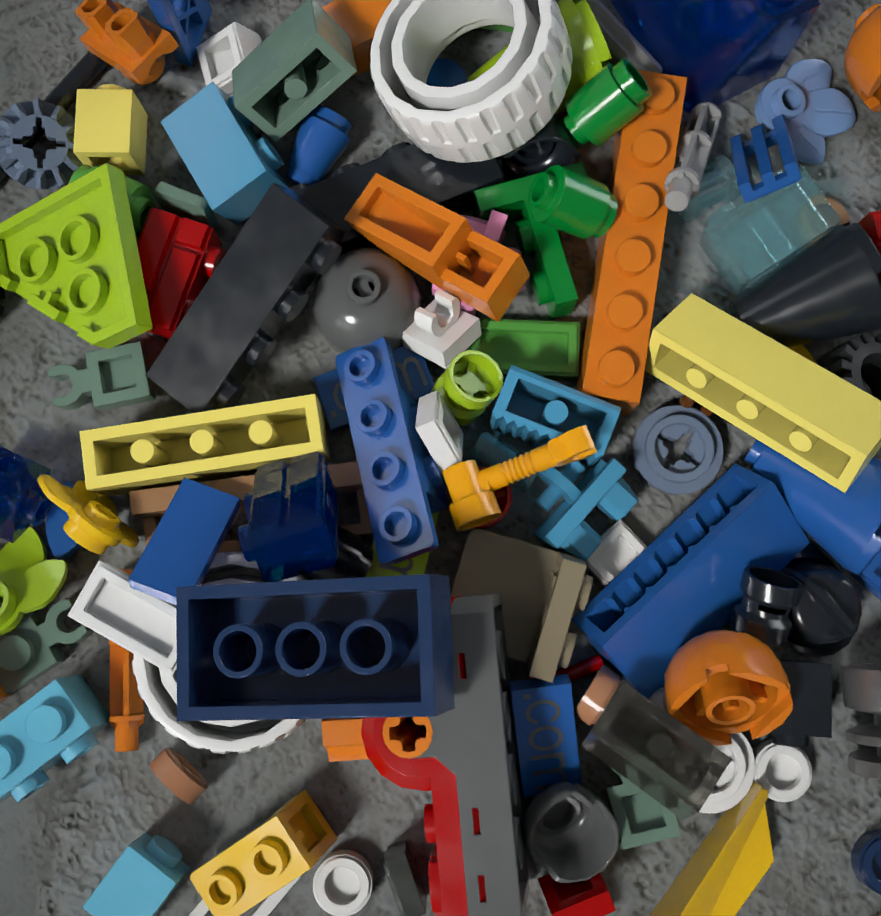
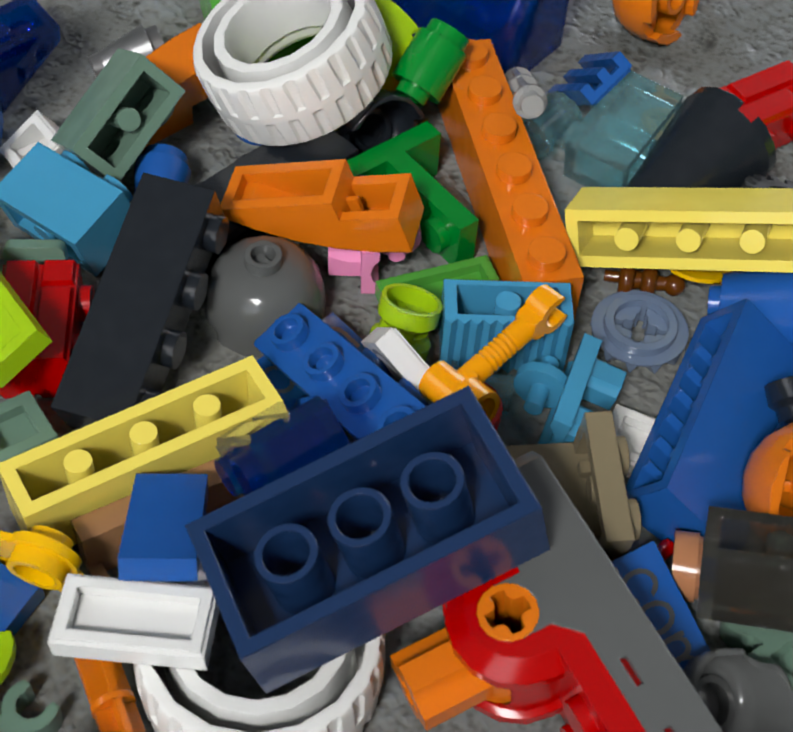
camera: 25 degrees left, 30 degrees down
white tile [402,289,482,369] -> none
green brick [528,165,618,239] -> none
medium blue plate [754,59,856,164] -> none

